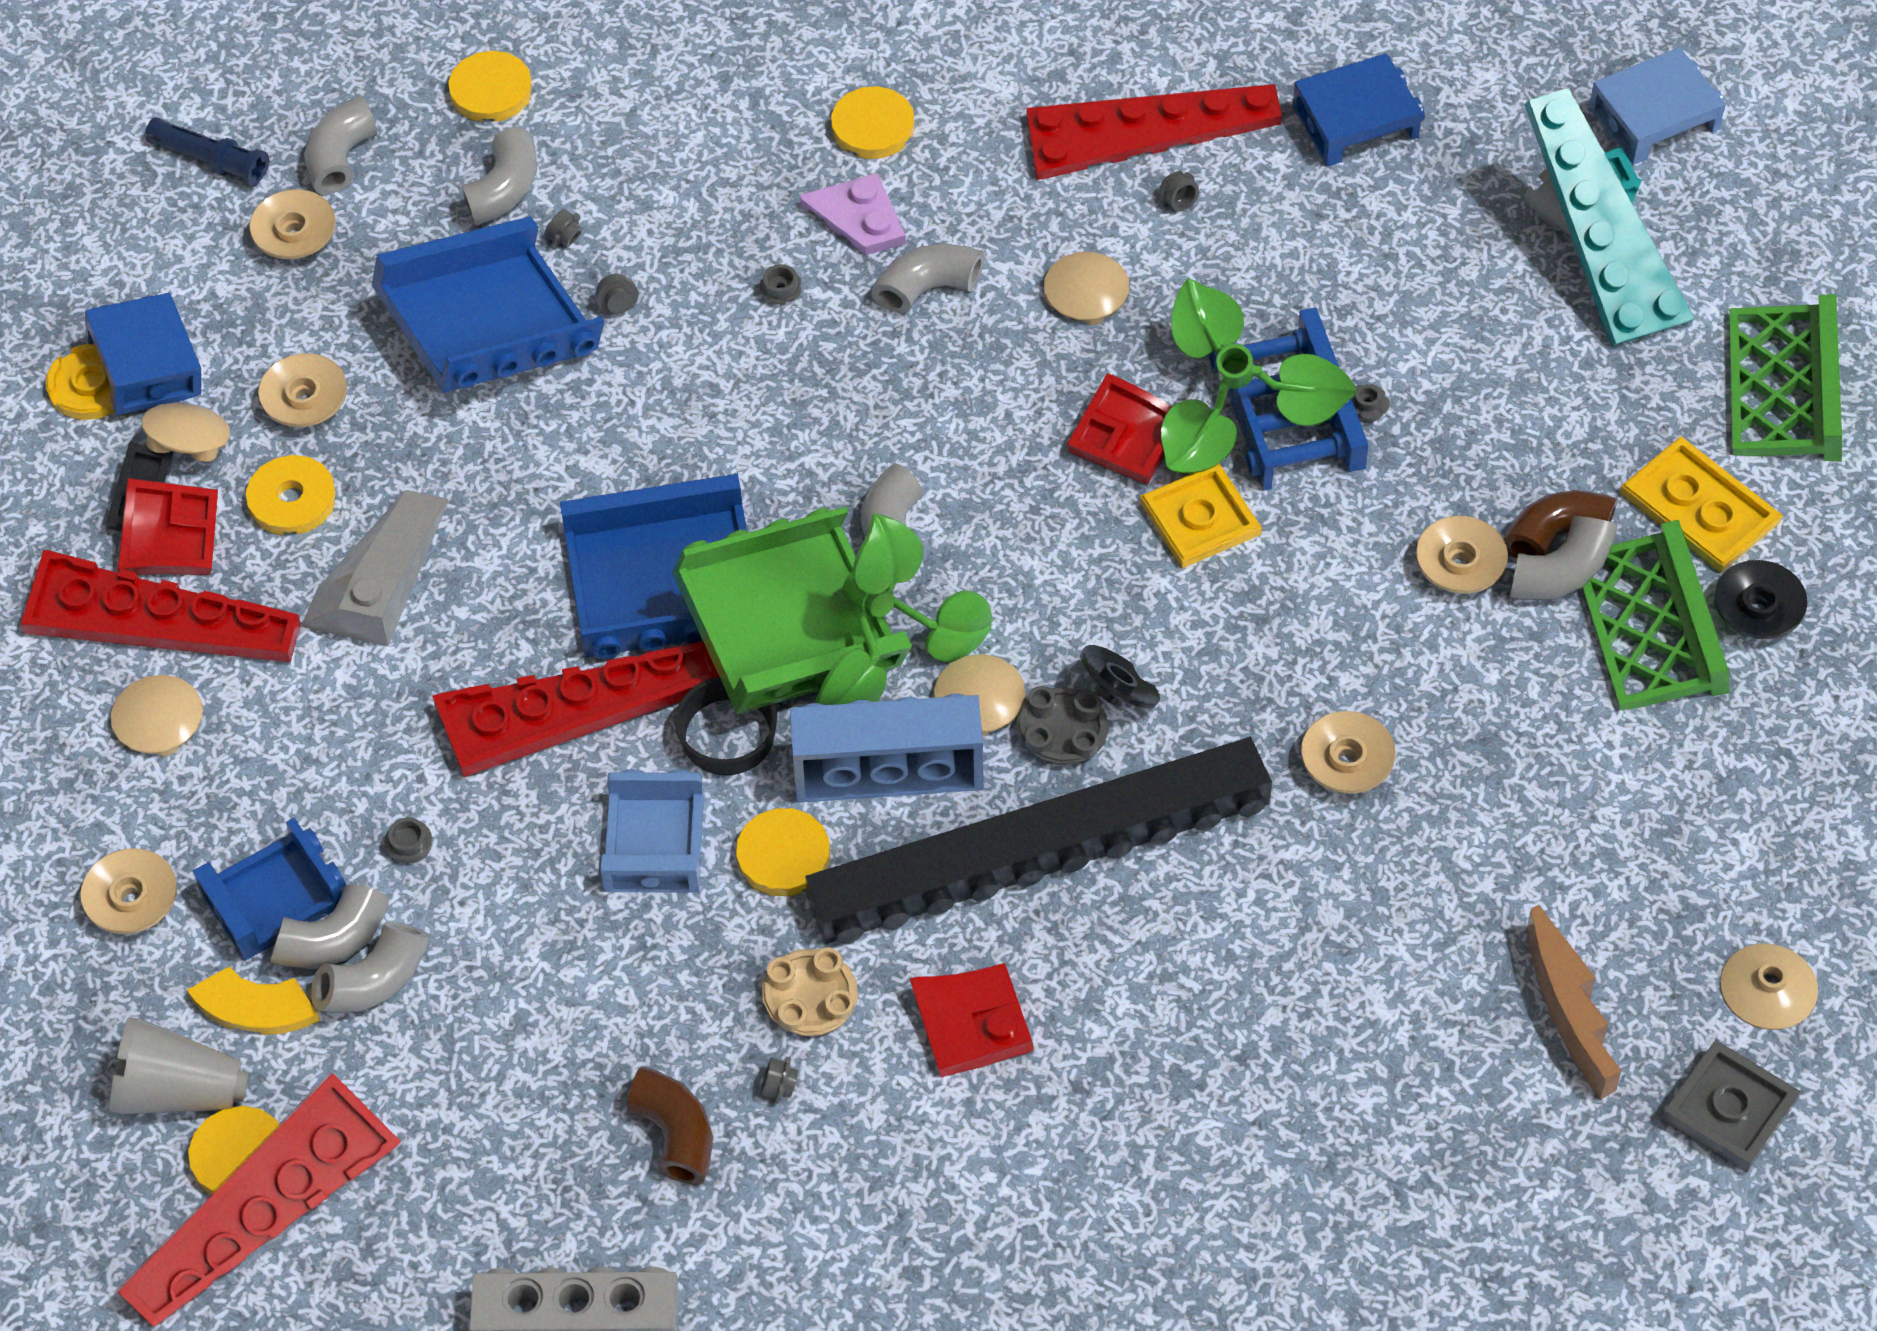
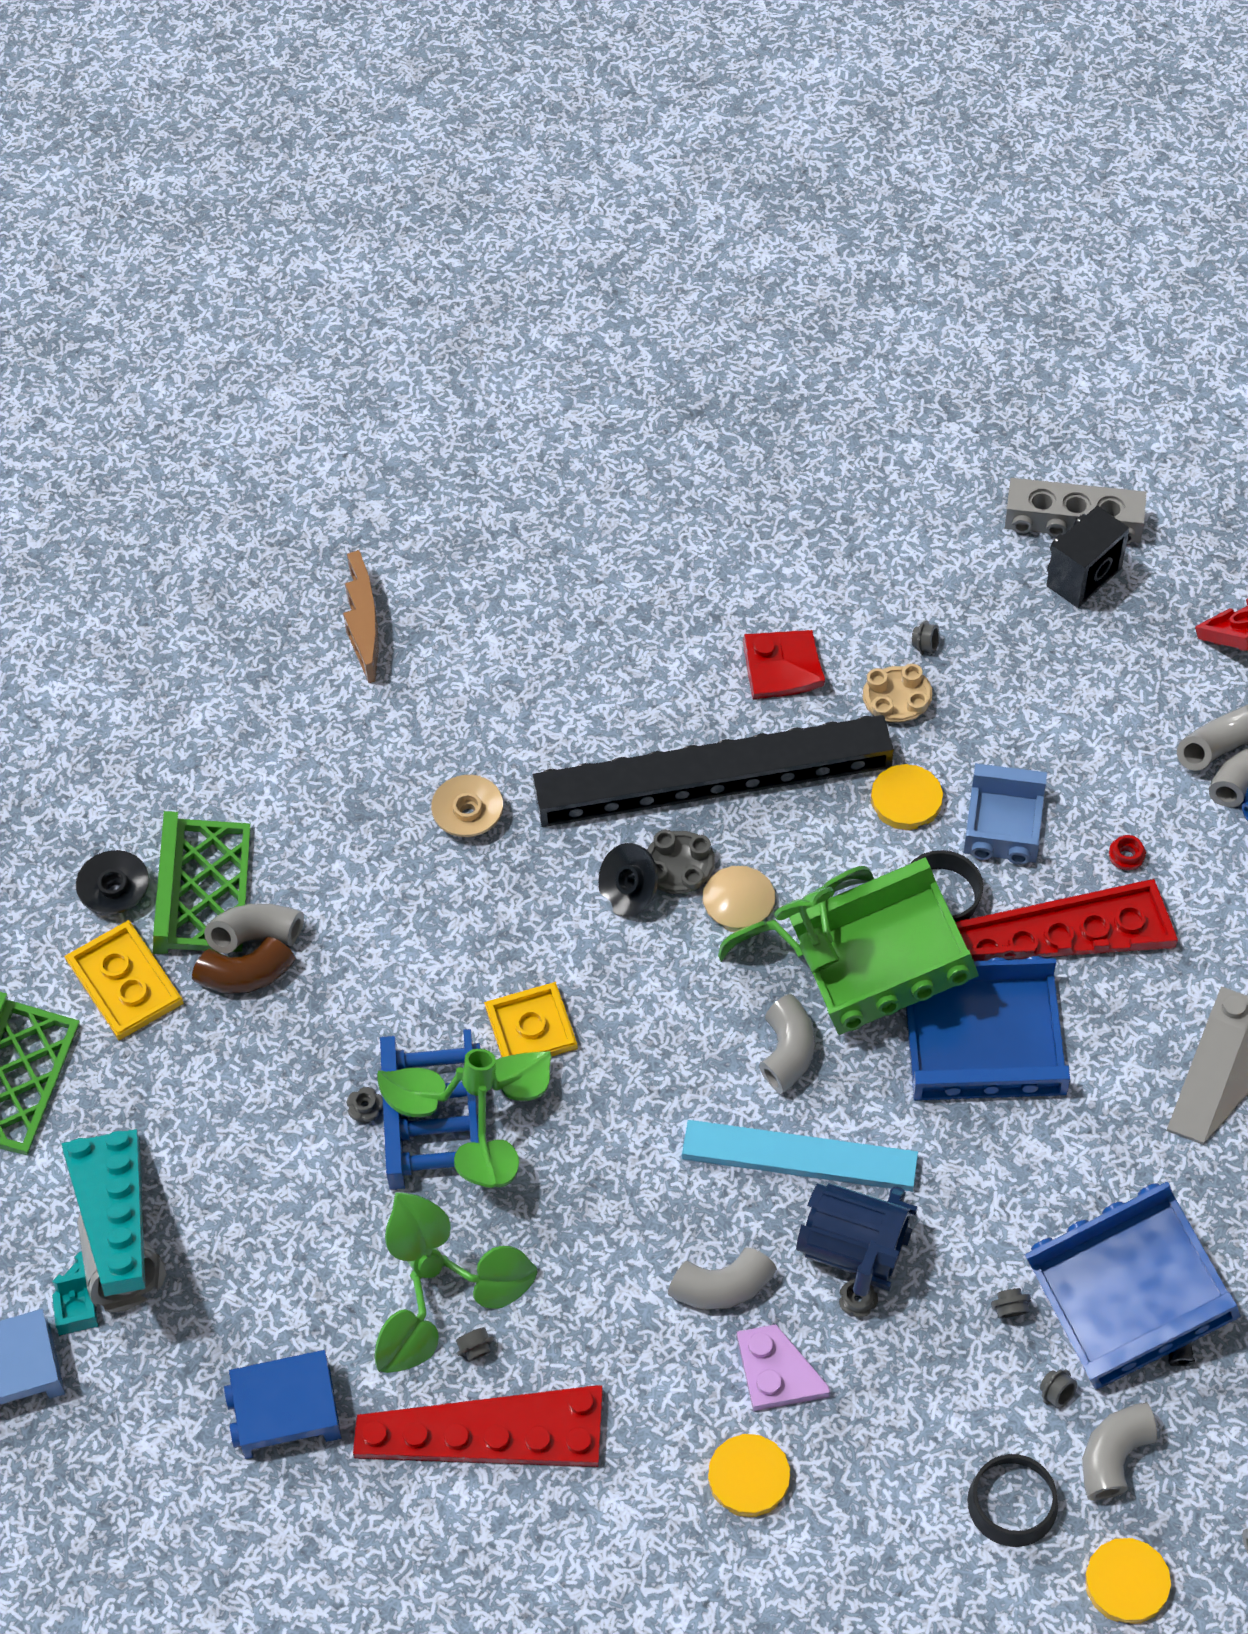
camera: 170 degrees left, 0 degrees up
dark grey plate [385,817,433,864] -> none
reddish brown cylinder [627,1066,714,1186] -> none
medium blue brick [790,693,984,803] -> none
tan dish [1044,252,1129,325] -> none
red plate [1067,373,1172,485] -> none
tan dish [1416,516,1508,594] -> none
dark grey plate [1662,1039,1801,1173] -> none
tan dish [1720,944,1818,1030] -> none
none -> bright green plant [374,1192,537,1373]
none -> medium azure tile [682,1120,918,1192]
none -> dark blue container [796,1183,918,1296]
none -> black tyre [967,1454,1058,1547]
none -> black brick [1046,506,1129,608]
none -> red plate [1108,835,1146,870]

